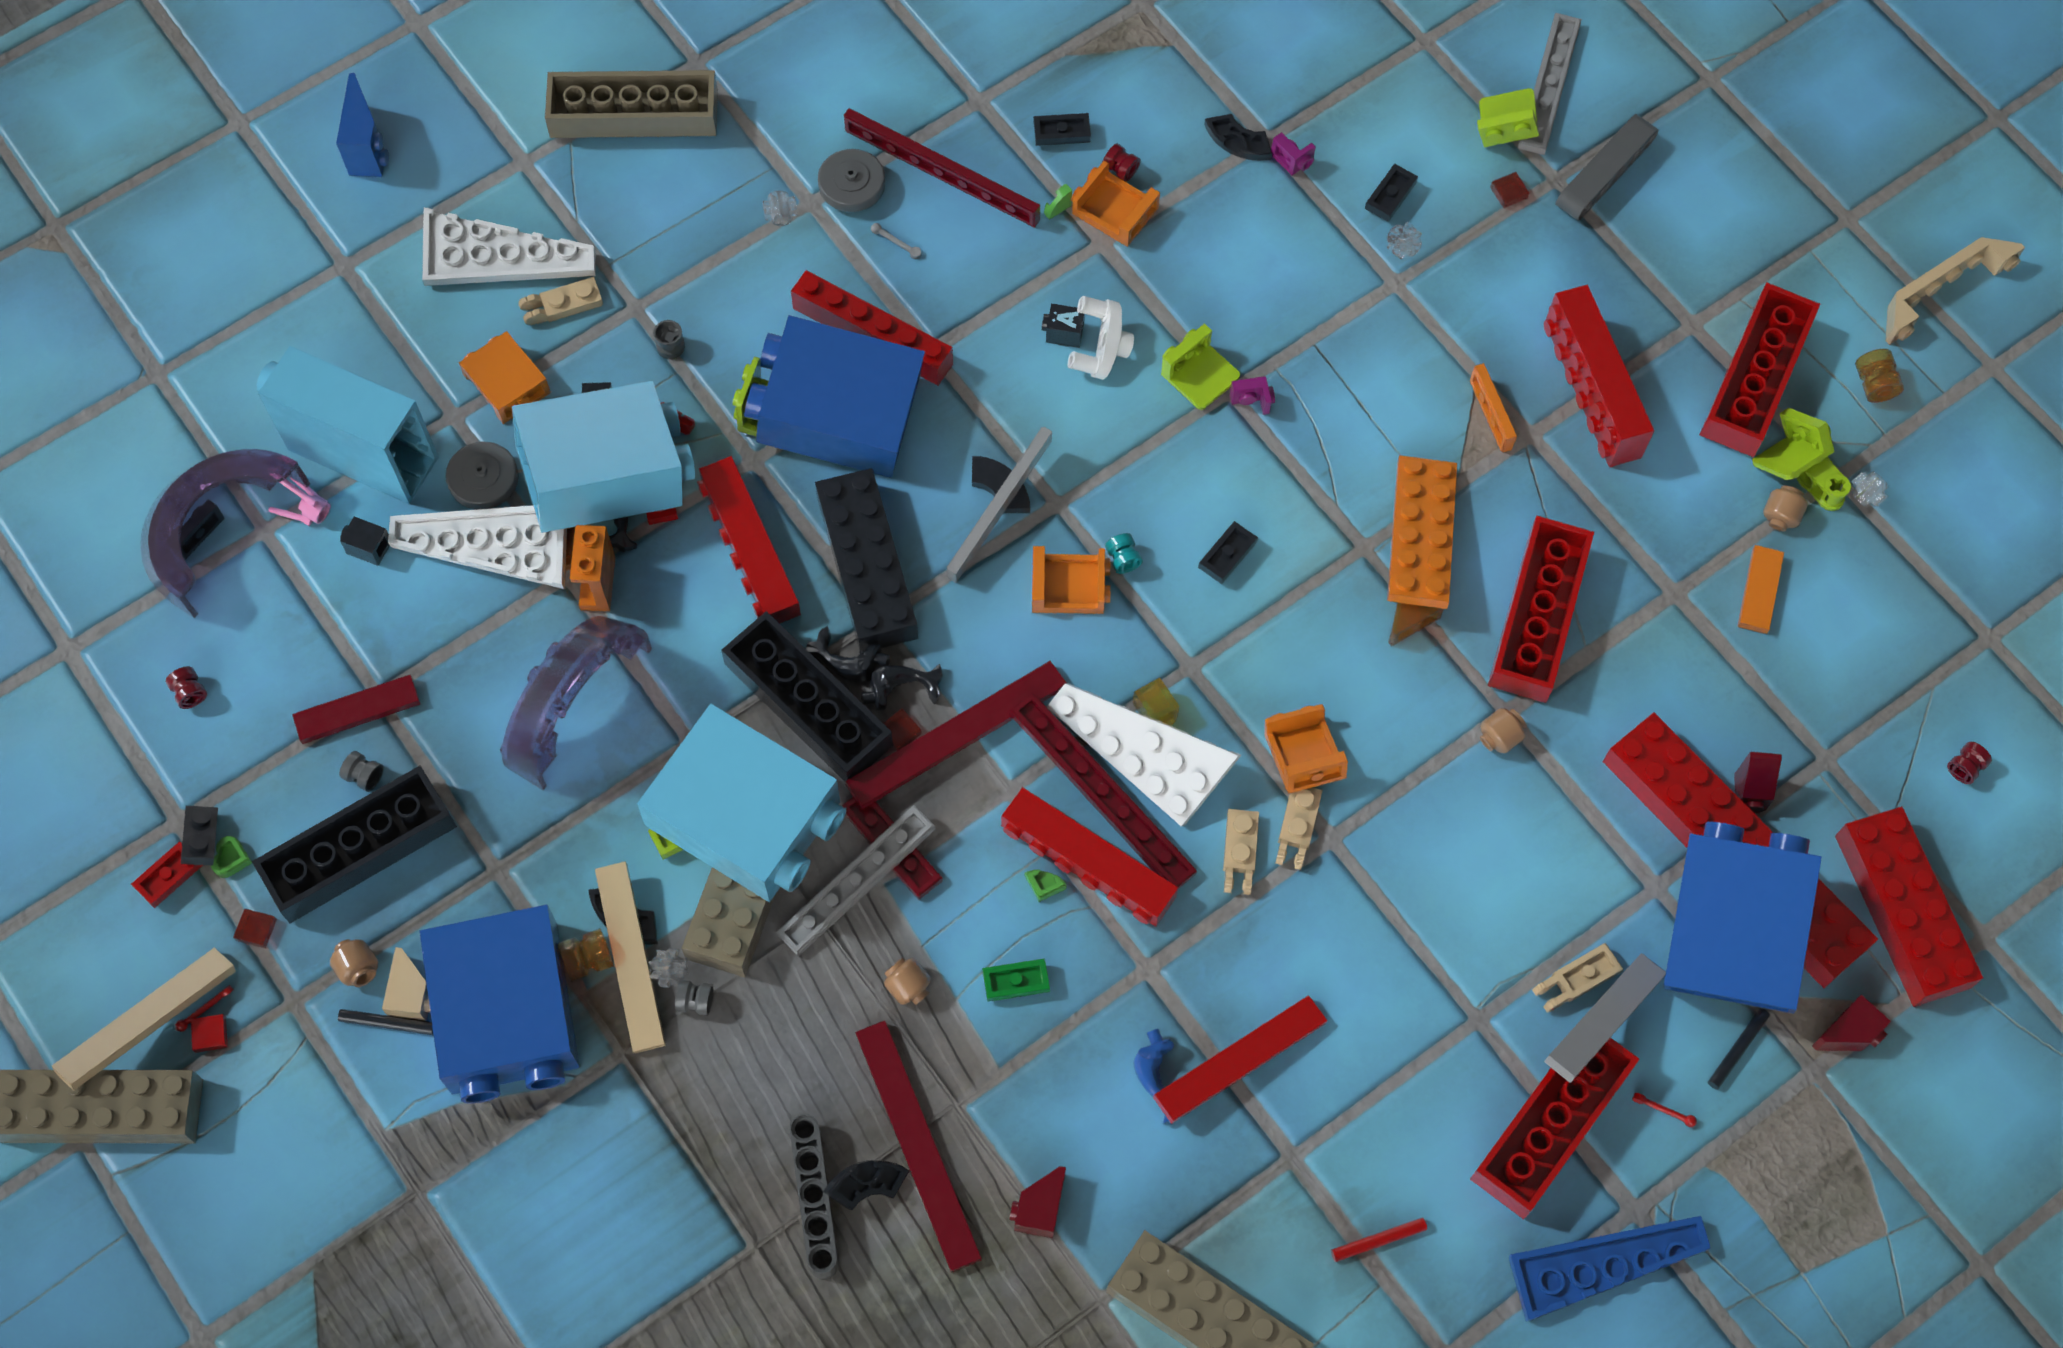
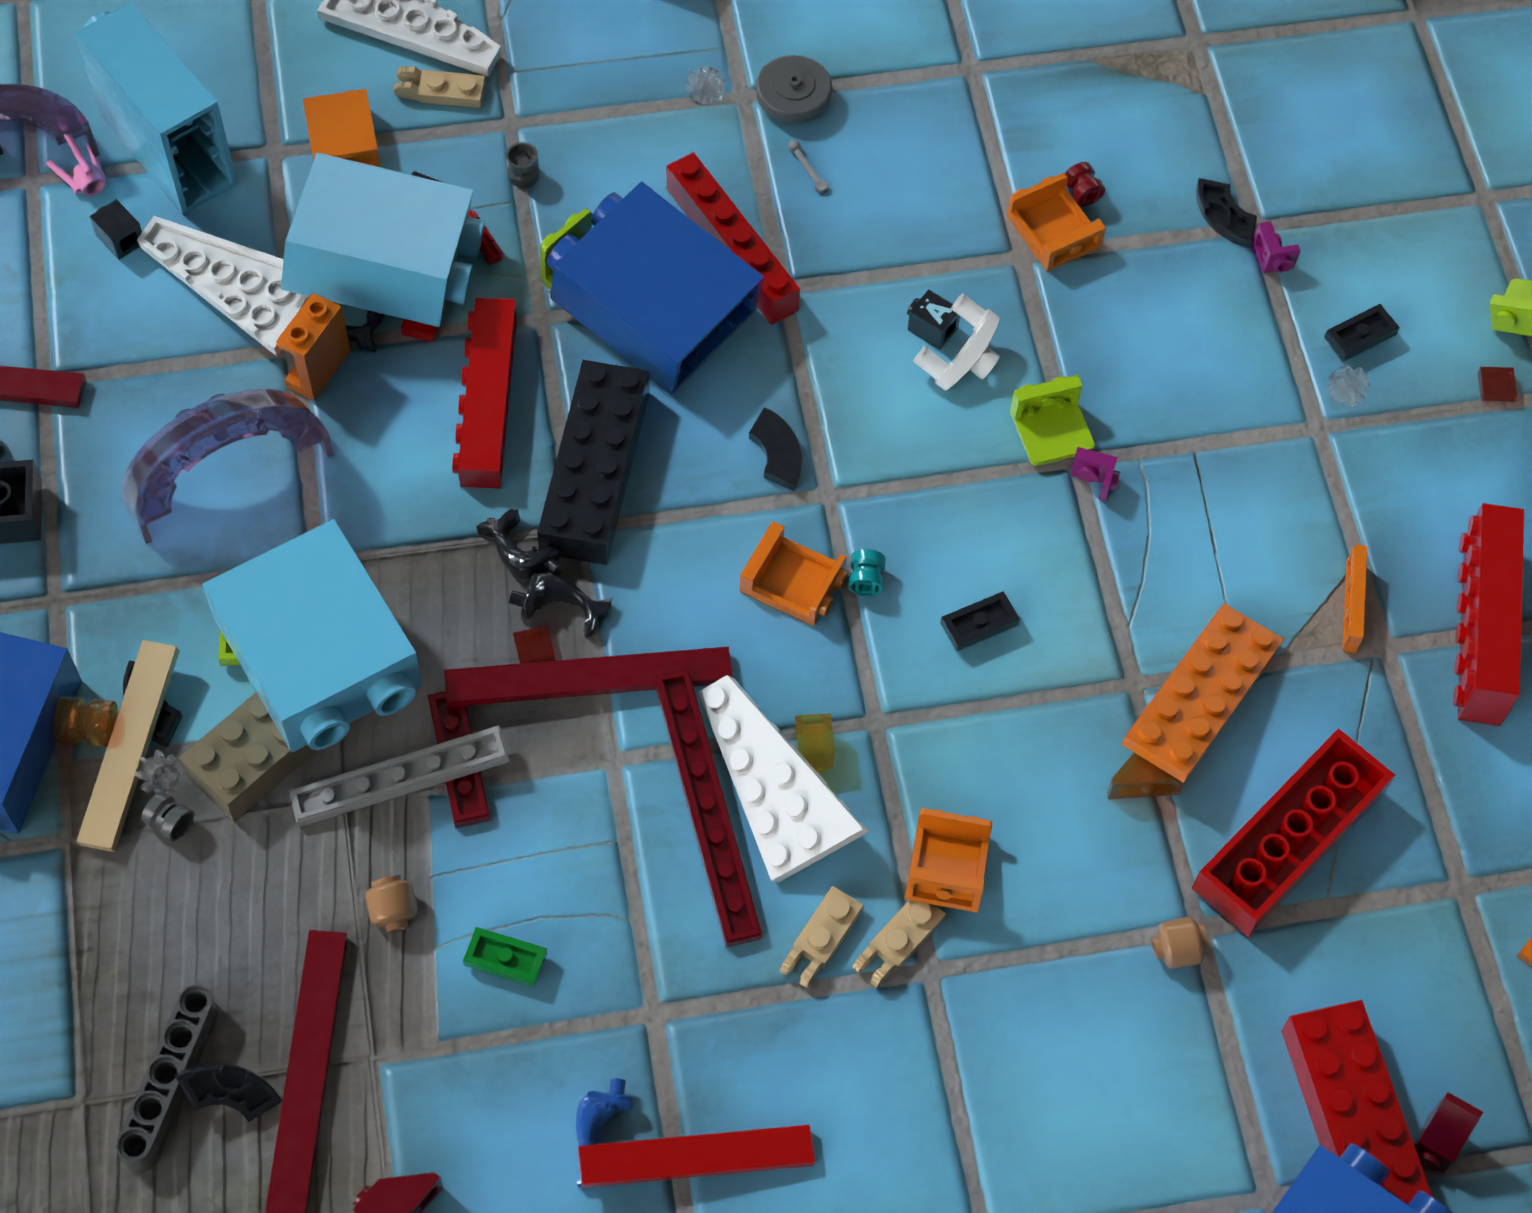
camera: 25 degrees right, 5 degrees down
dark grey wheel [446,442,519,510] -> none
black brick [721,611,893,782] -> none
dark red tile [844,108,1040,227] -> none
light grey tile [947,426,1052,583] -> none
red brick [1001,787,1178,927] -> none
bright green tile [1024,869,1067,902] -> none
black plate [1033,113,1091,146] -> none
bright green tile [1044,184,1072,220] -> none

